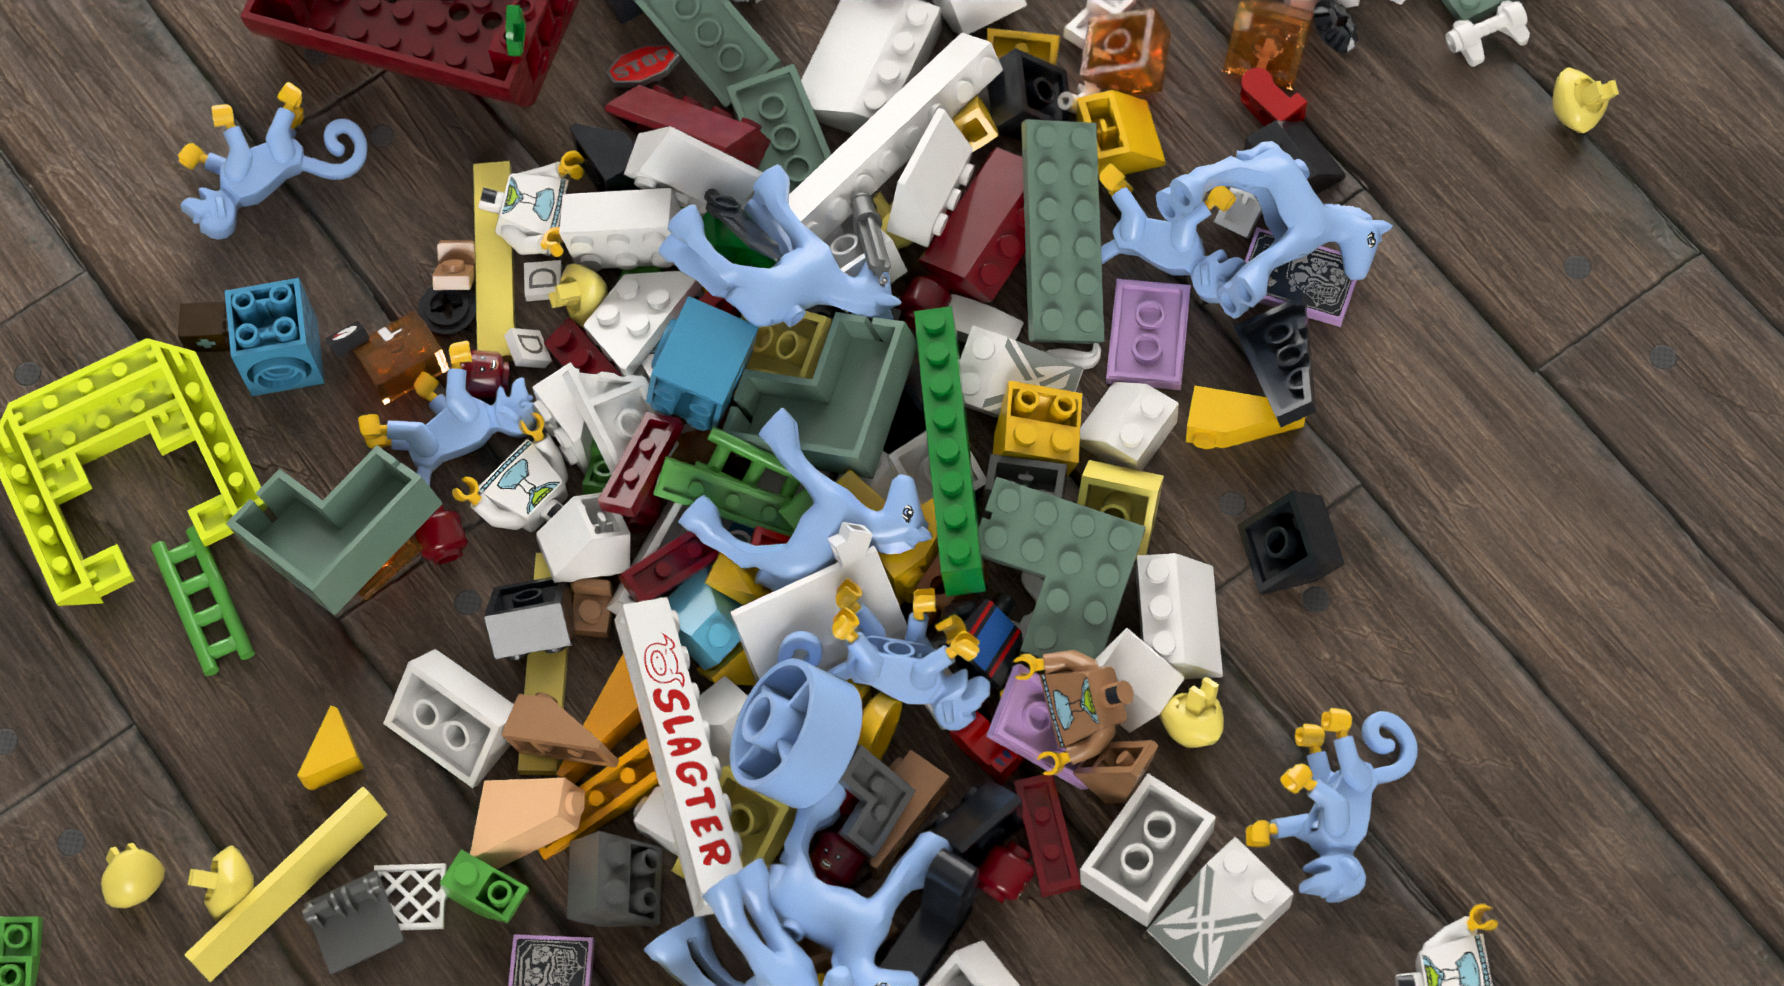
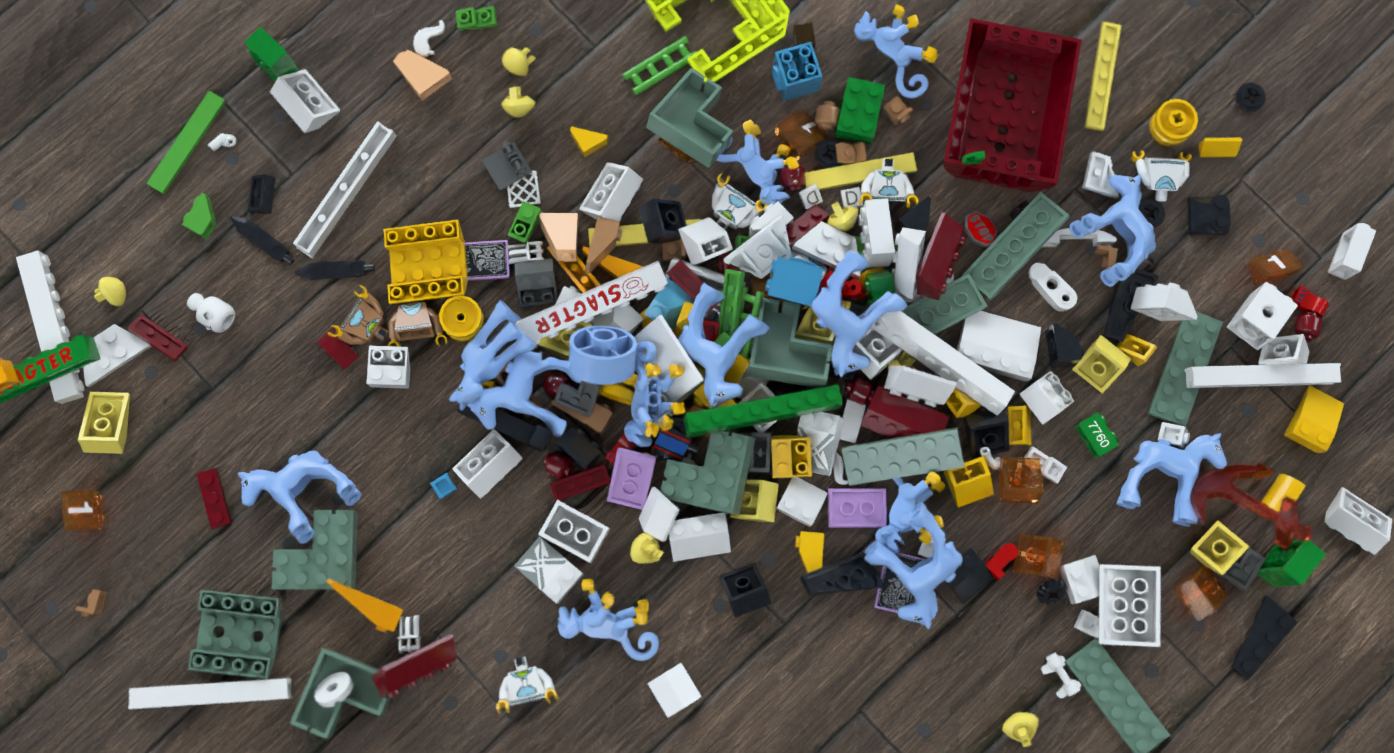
camera: 75 degrees right, 15 degrees up
light yellow tile [184,786,387,983] -> none
black tile [325,321,370,357] -> none
dark red head [414,506,469,565] -> none
dark red plate [597,412,684,518] -> none
black piece [704,189,781,261] -> none
white piece [828,522,872,568] -> none
dark grey axle [849,192,891,277] -> none
medium nougat torso [1013,650,1134,775] -> none
medium nougat slope [1073,740,1159,803] -> none
none -> white arm [507,241,544,264]
none -> white slope [647,663,701,717]
none -> medium nougat head [815,101,840,130]
none -> green brick [835,77,885,145]
none -> medium nougat bracket [882,96,913,126]

